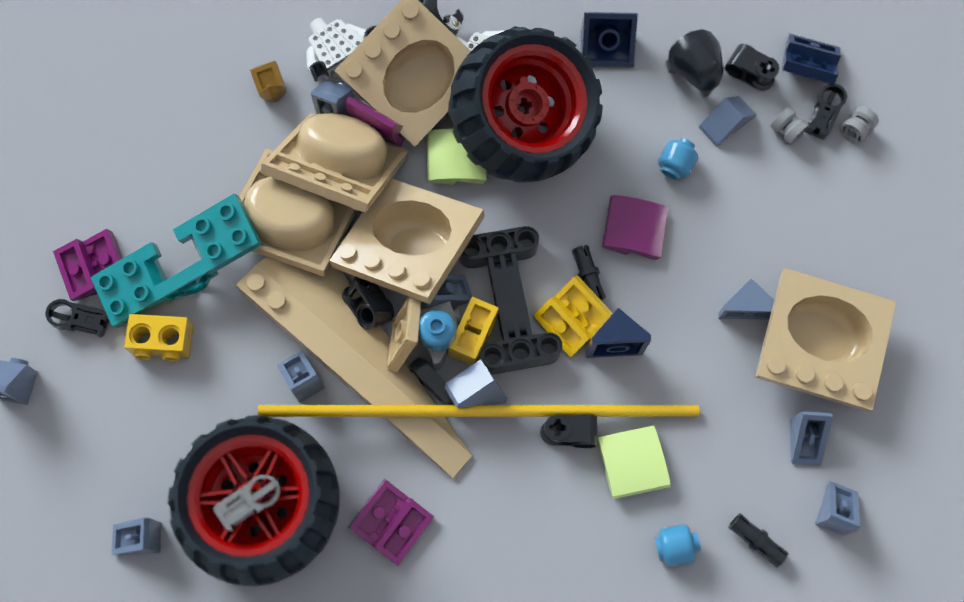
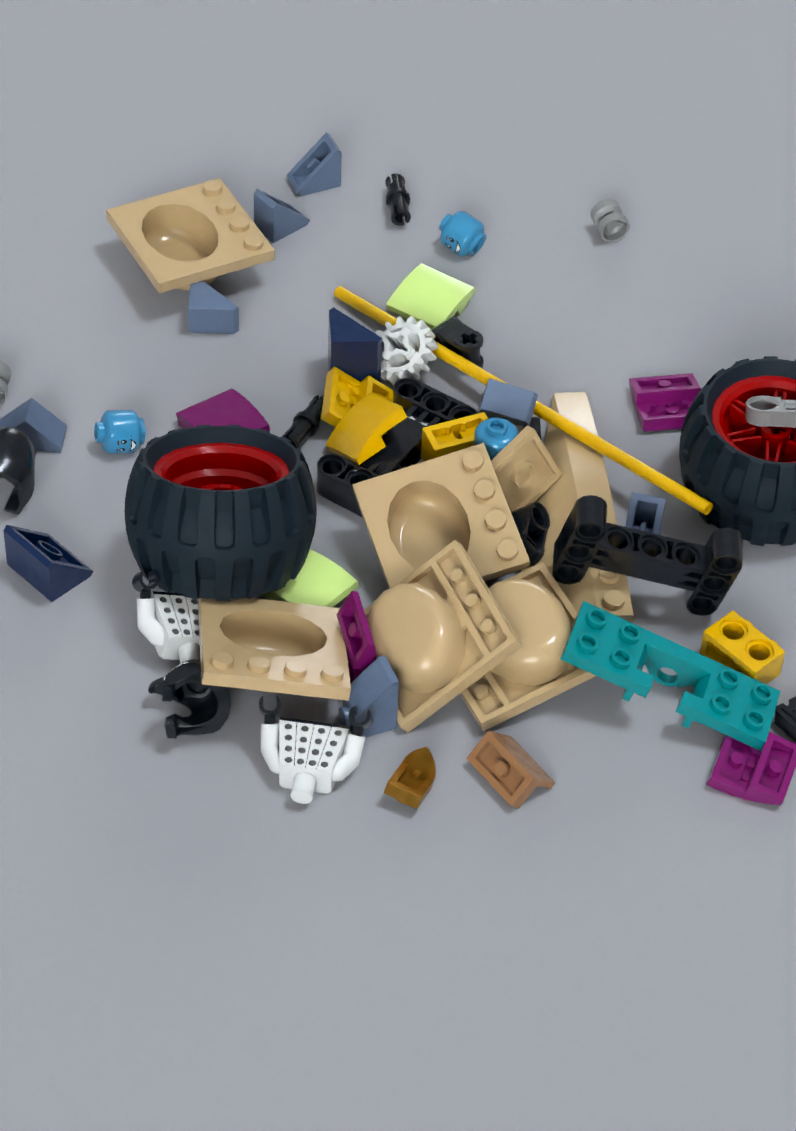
camera: 135 degrees left, 25 degrees down
none -> yellow slope [326,393,407,465]
none -> white gear [375,316,438,385]
none -> medium nougat panel [466,730,555,808]
none -> black beam [552,495,743,616]

